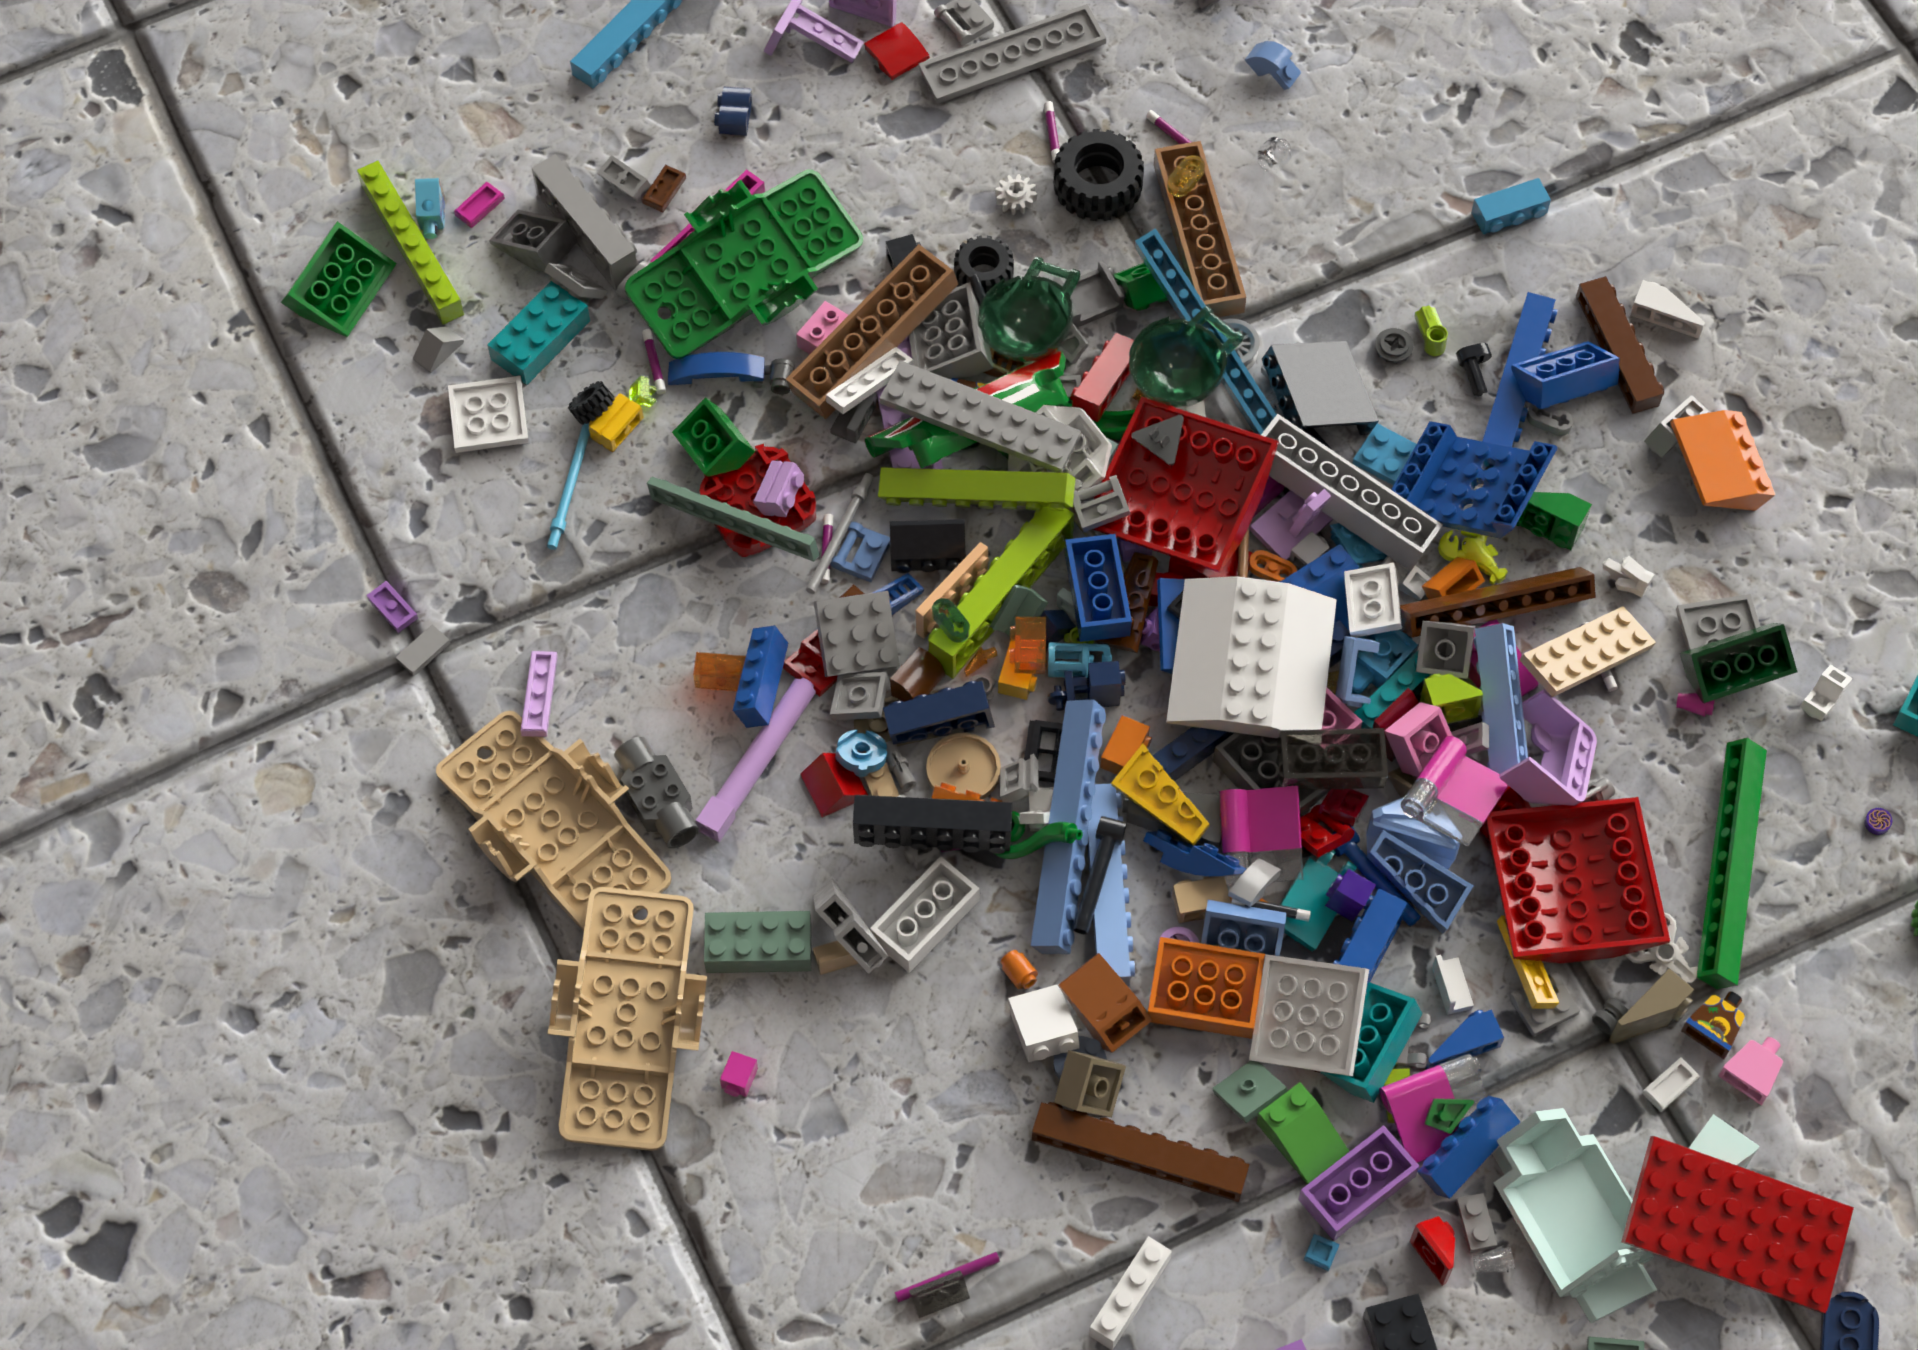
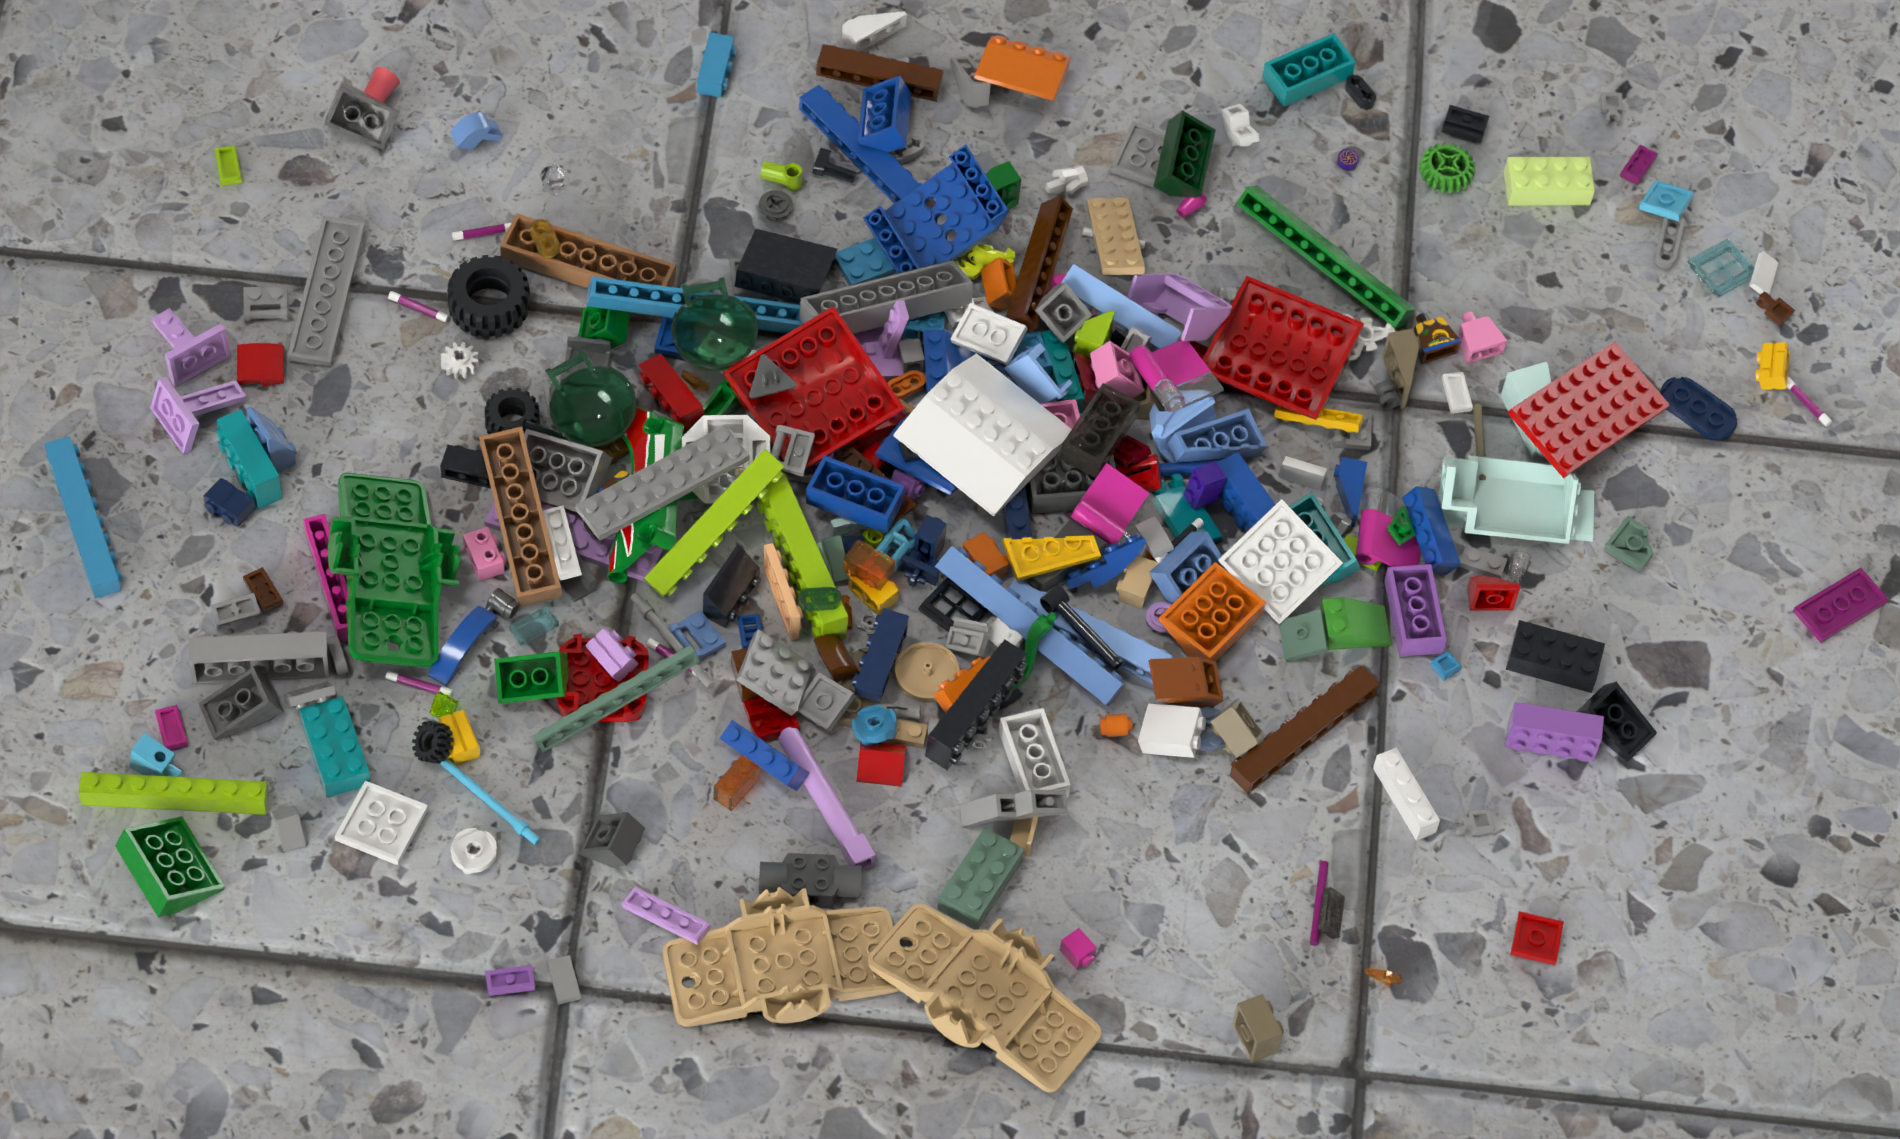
camera: 65 degrees left, 5 degrees down
none -> teal brick [215,409,282,509]
none -> medium blue slope [246,407,297,473]
none -> white plate [451,828,497,874]
none -> clear light blue tile [509,606,559,646]
none -> dark grey slope [579,812,645,867]
none -> dark tan brick [1232,994,1284,1063]
none -> dark tan bar [1473,404,1486,480]

